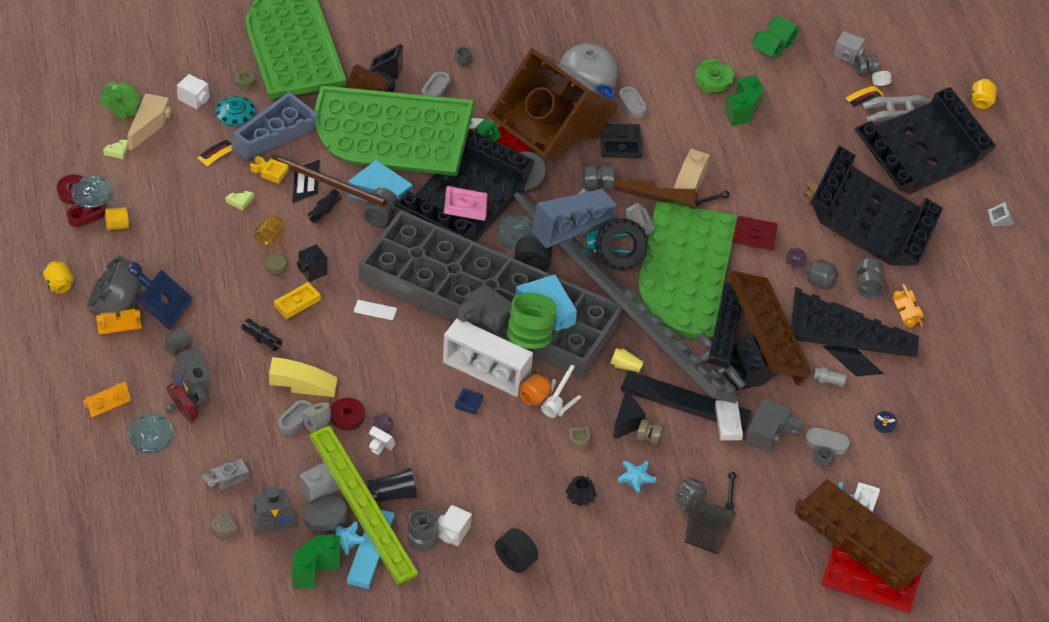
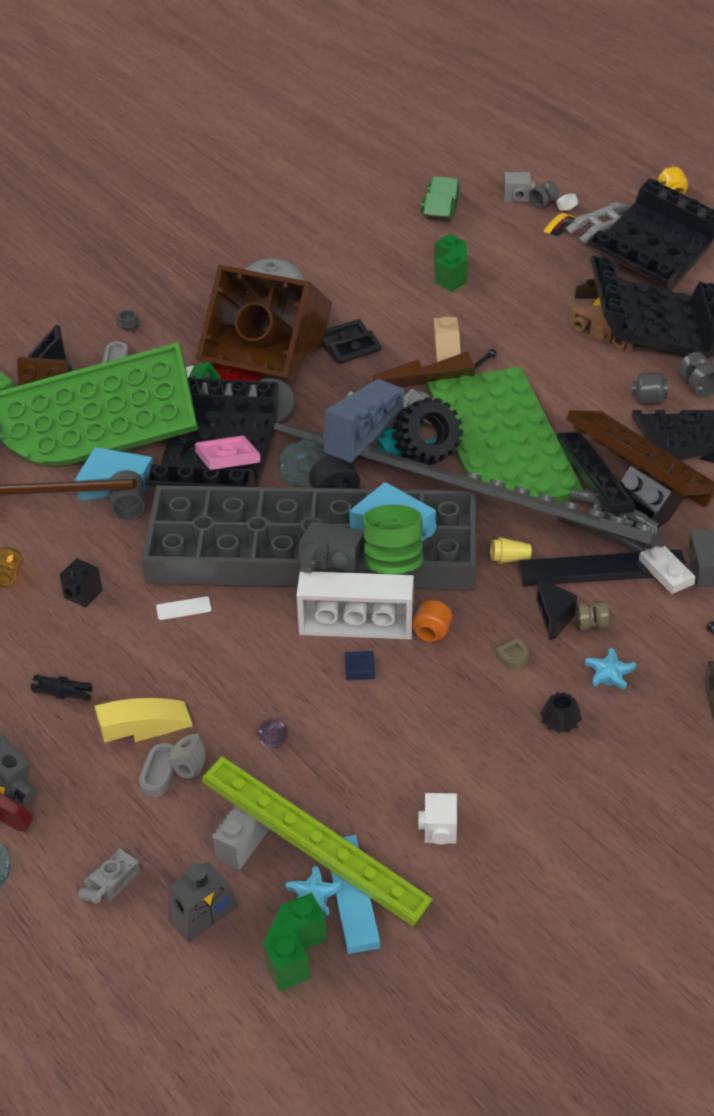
camera: 20 degrees left, 5 degrees down
dark tan tile [211,511,238,537] -> none
olive tile [265,254,286,274] -> none
yellow plate [274,282,321,319] -> none
black sticker [292,159,320,203] -> none
dark grey tile [303,495,348,532] -> none
black pin [307,189,342,223] -> none
dark red piece [330,398,365,431] -> none
black plant [367,467,417,502] -> none
white tile [369,426,396,456] -> none
dark grey wheel [408,509,438,551] -> none
black tyre [495,528,538,573] -> none
white plant [541,365,581,418] -> none
dark grey wheel [583,164,614,190] -> none
light grey tile [618,86,647,118] -> none
dark grey head [674,477,707,512] -> none
bright green plate [694,59,734,94] -> none
dark red plate [732,216,778,250] -> none
clear purple plate [786,248,807,268] -> none

